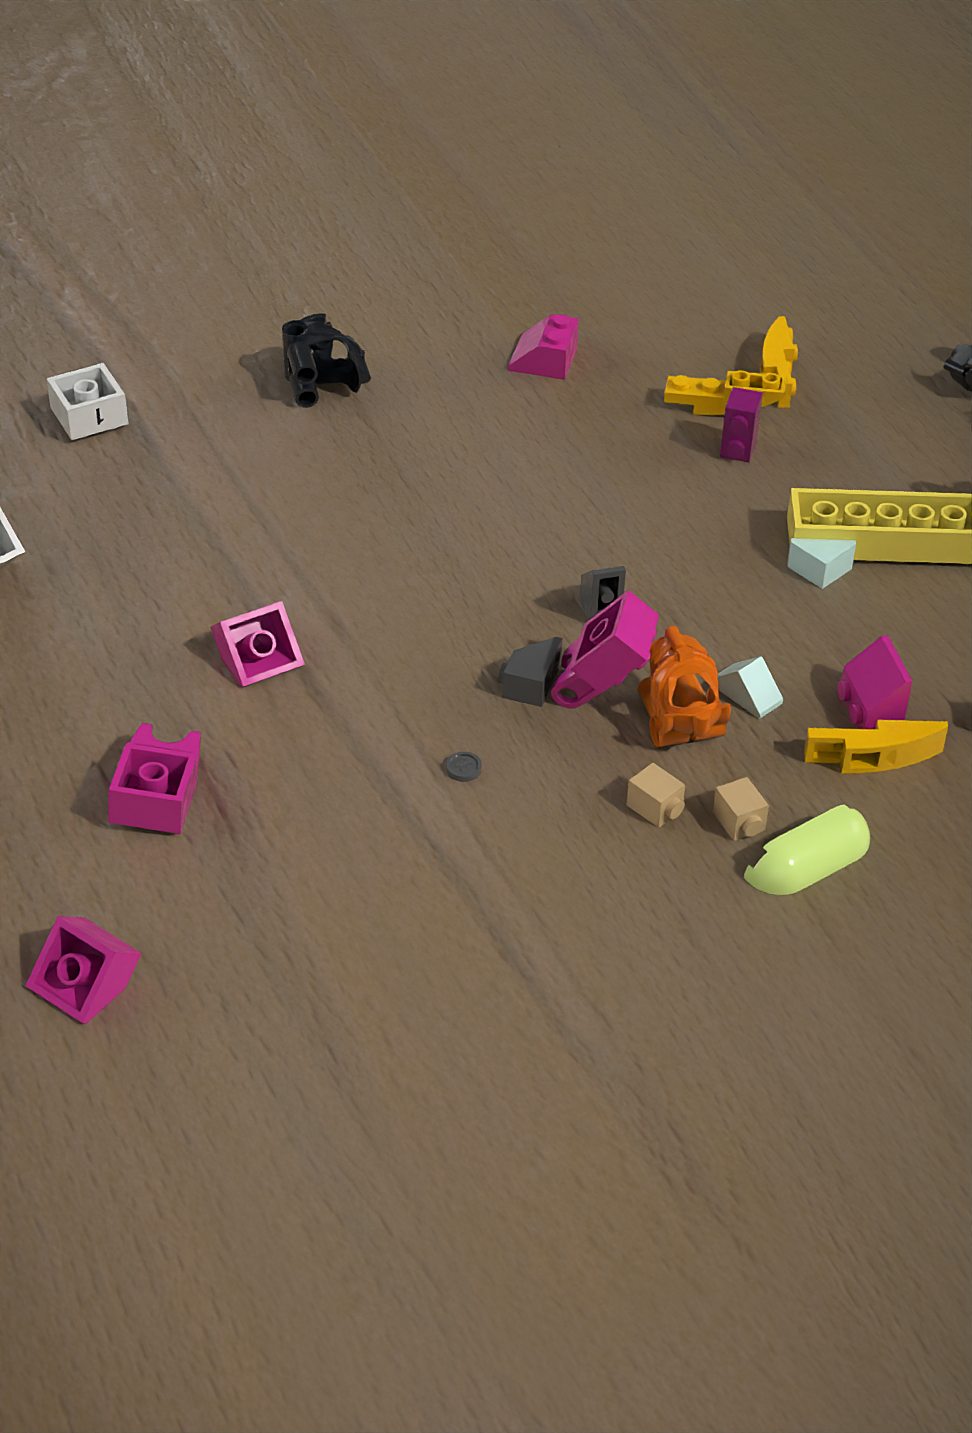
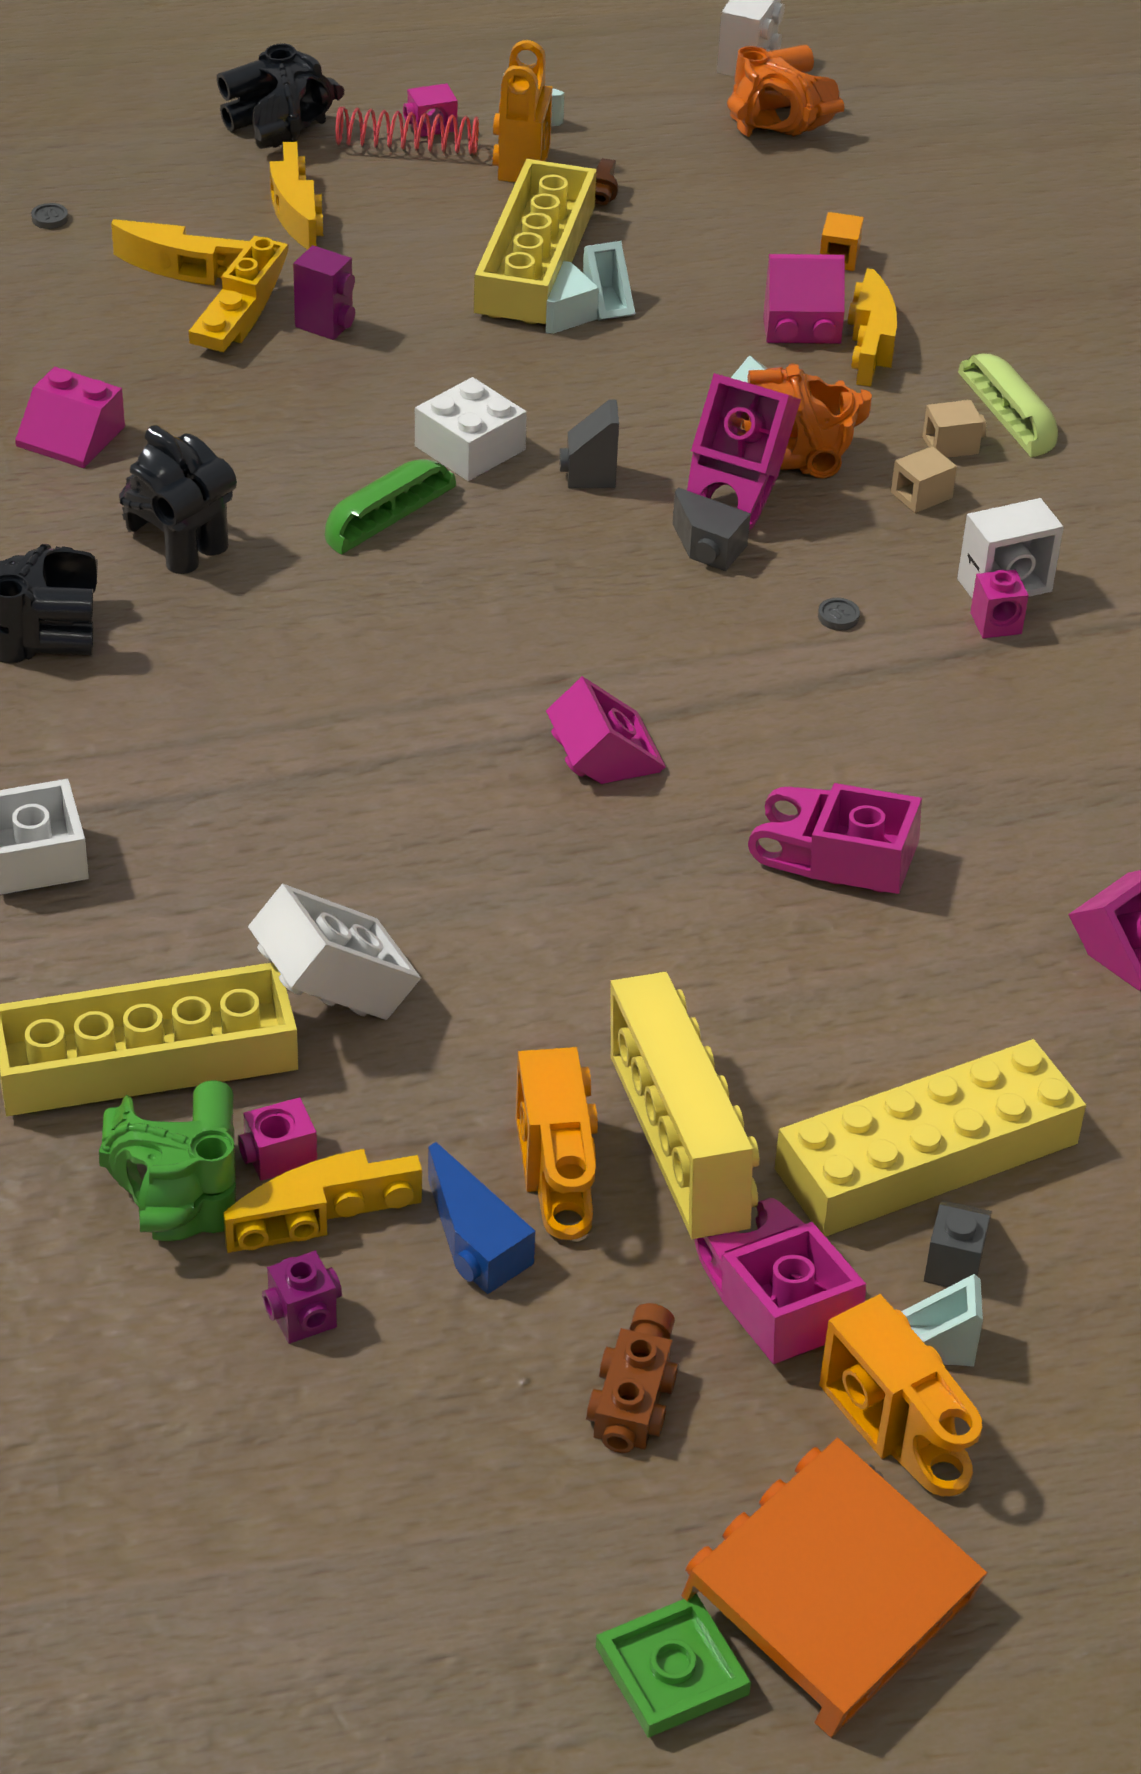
camera: 80 degrees left, 0 degrees up
none -> dark grey piece [31,203,68,229]
none -> black helmet [119,425,237,574]
none -> yellow slope [269,142,323,250]
none -> bright green brick [325,459,456,555]
none -> white brick [415,377,527,481]
none -> light aqua slope [583,241,636,321]
none -> white brick [957,498,1064,598]
none -> dark pink brick [970,570,1029,639]

